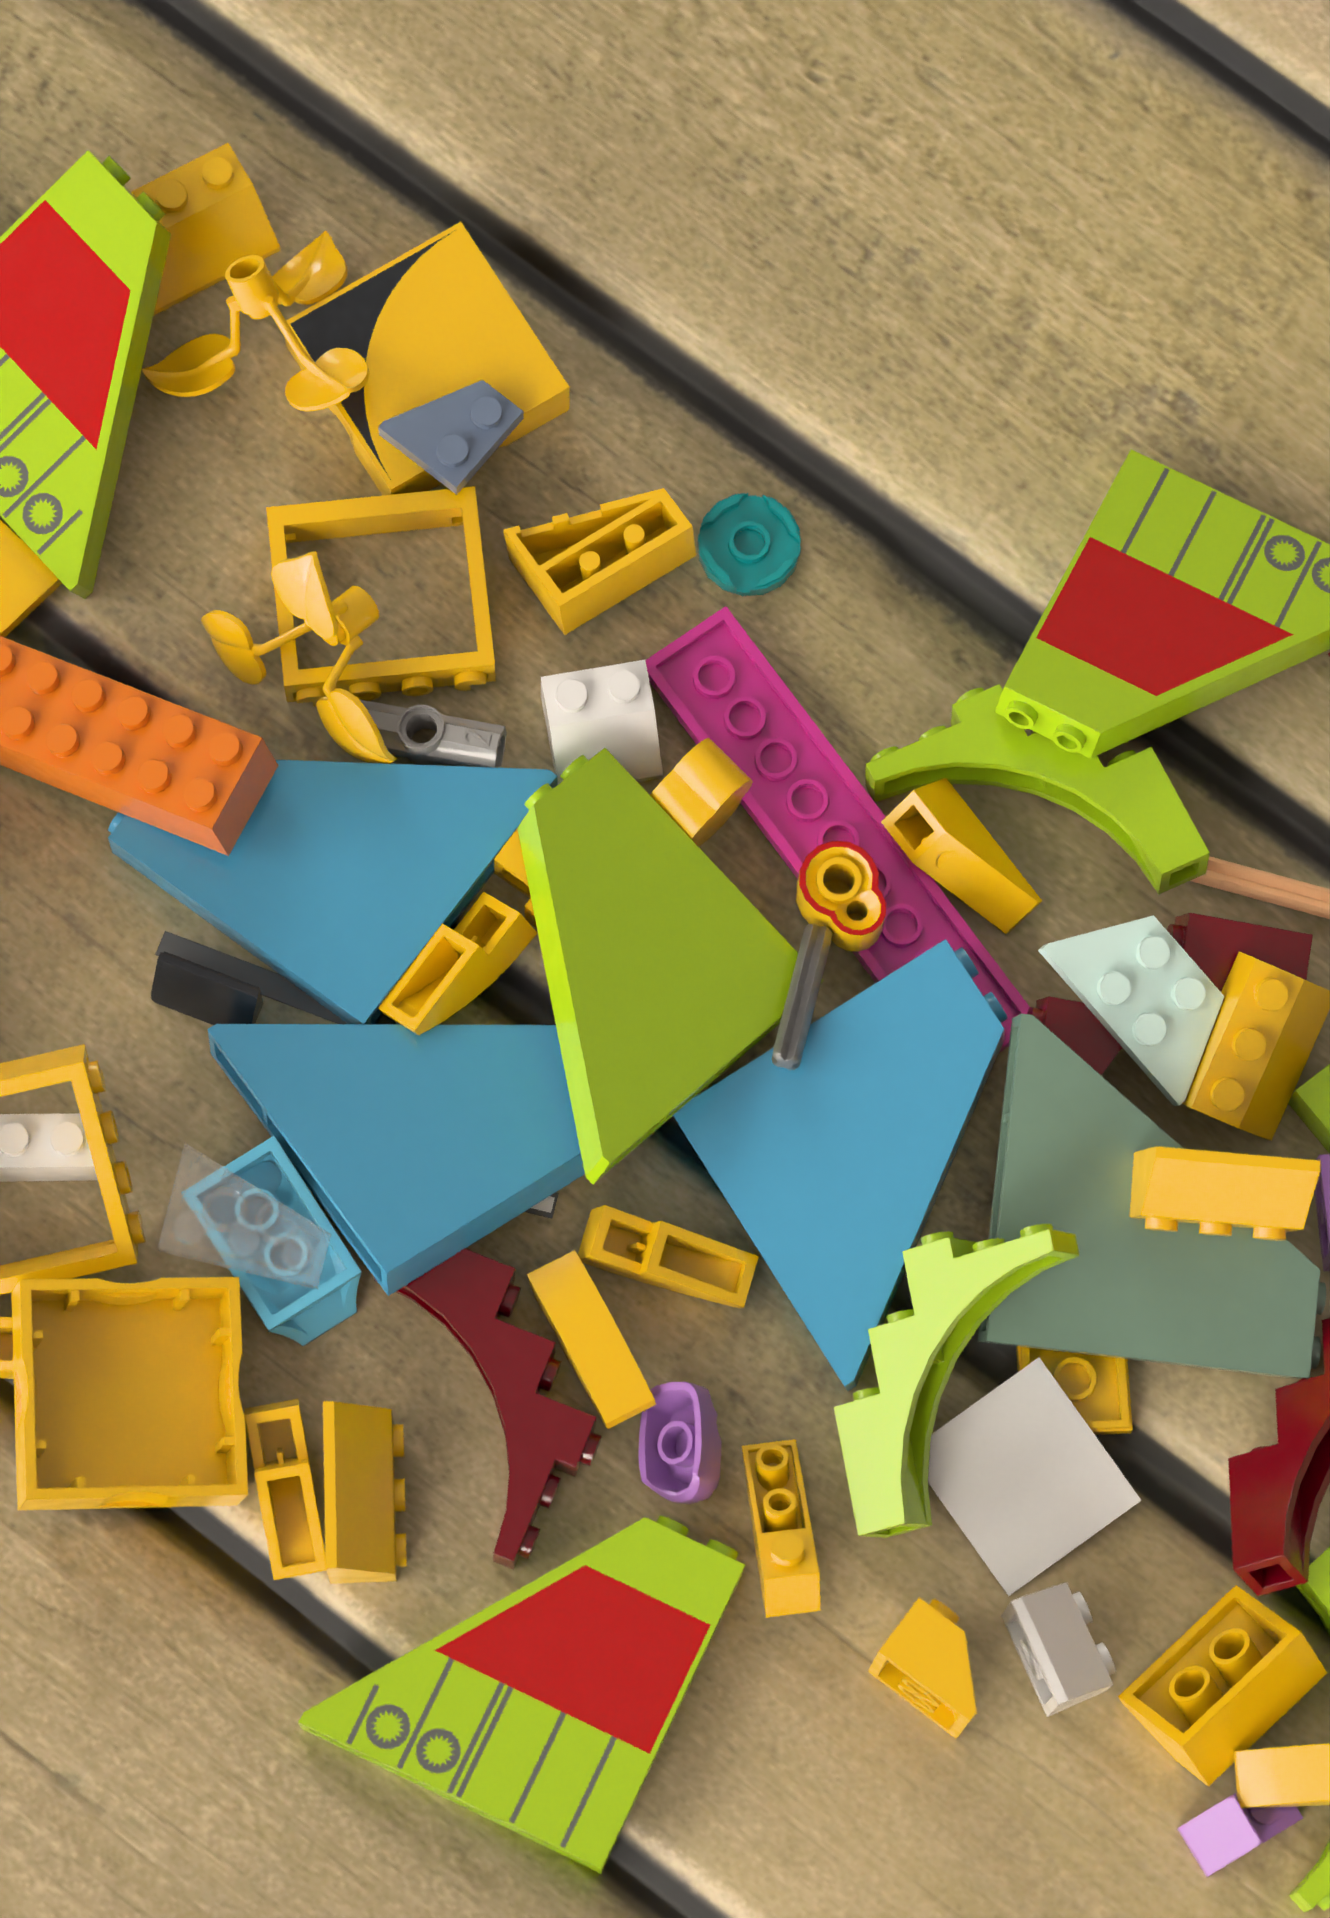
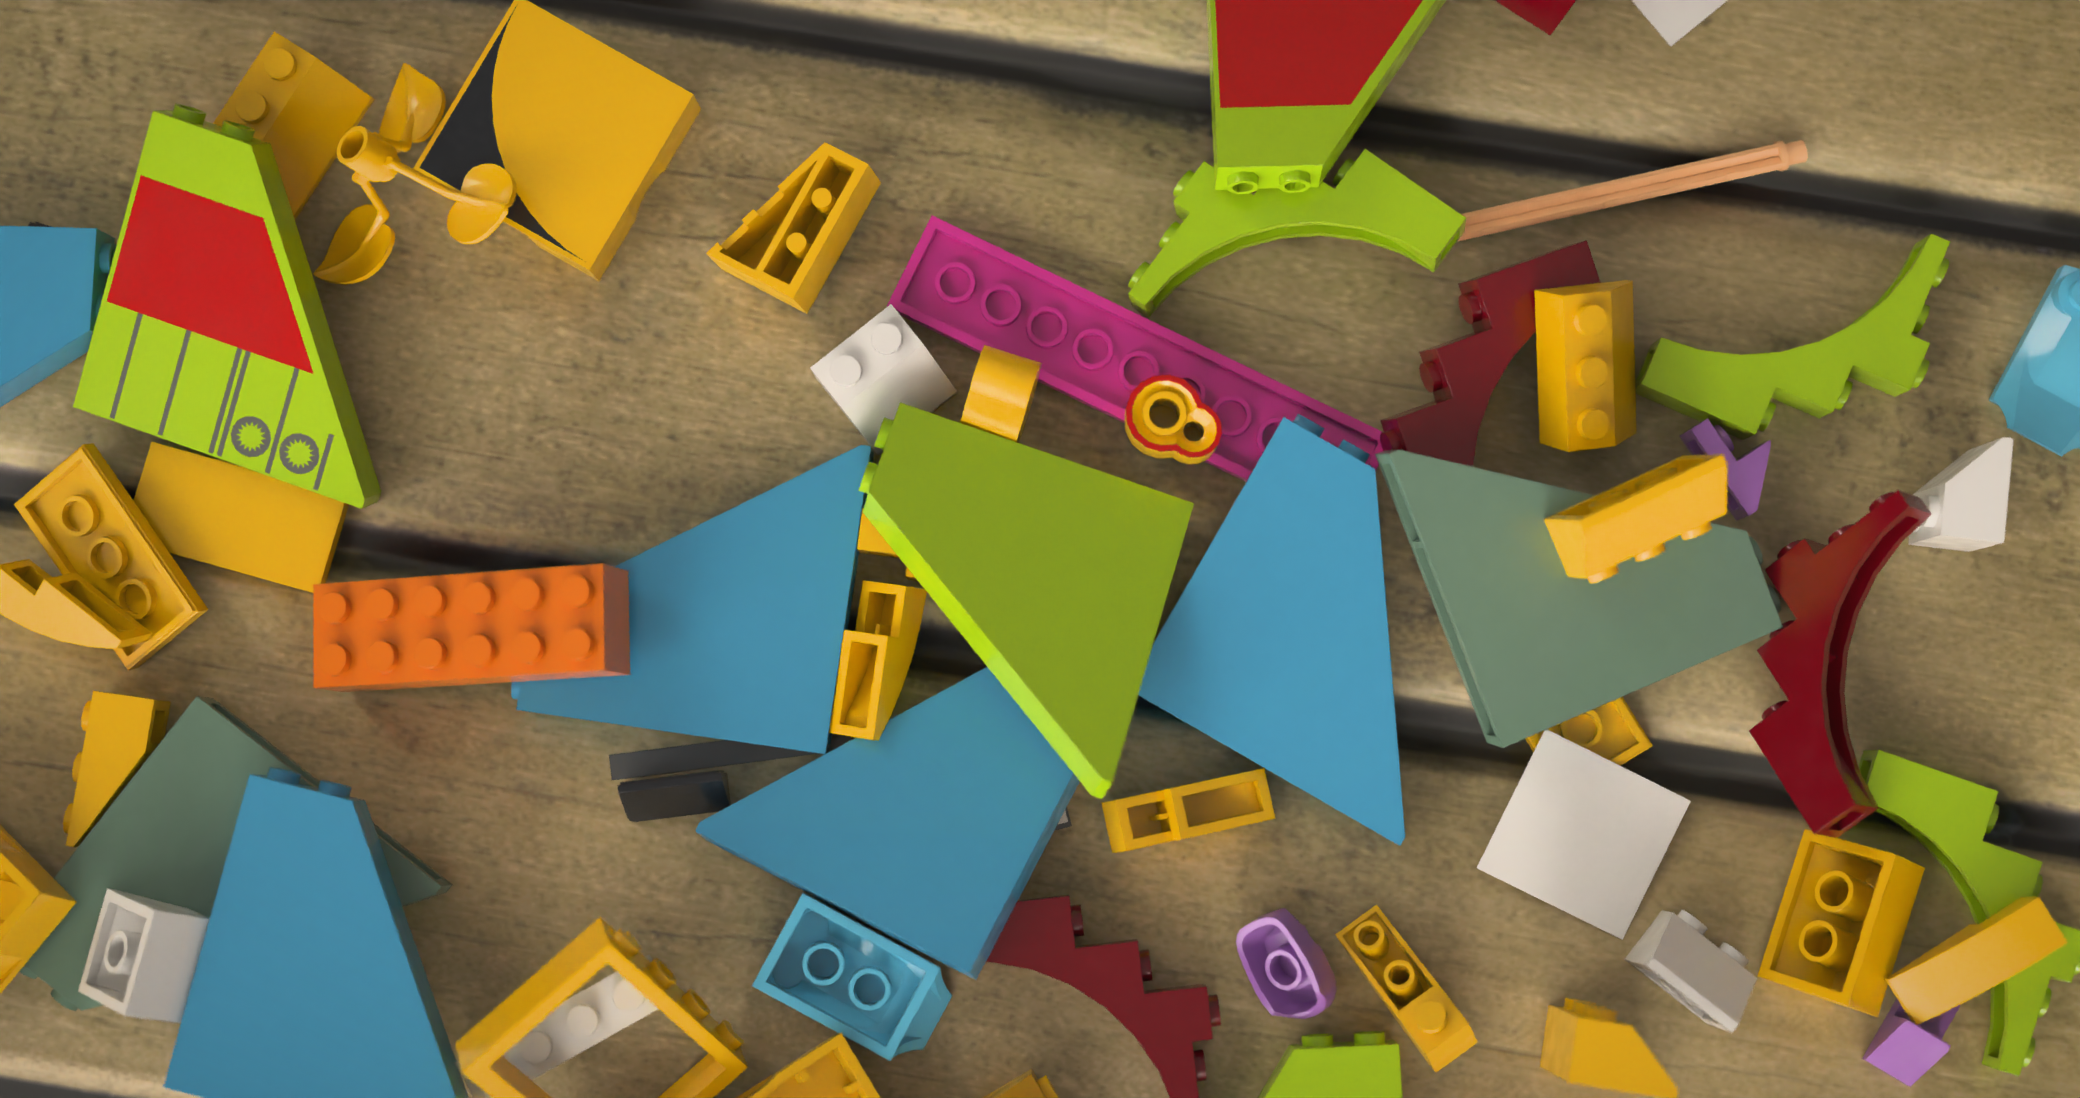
camera: 20 degrees left, 10 degrees up
clear wing [157,1143,331,1290] -> none
yellow plant [201,551,398,764] -> none
yellow window [266,486,496,707] -> none
light grey piece [359,699,507,768] -> none
sand blue wing [378,380,523,495] -> none
yellow slope [527,1250,656,1429] -> none
teal tile [697,493,801,596] -> none
flat silver axle [771,923,833,1070] -> none
arch [834,1224,1080,1538] -> none
yellow slope [881,778,1042,934] -> none
light aqua wing [1038,915,1224,1106] -> none

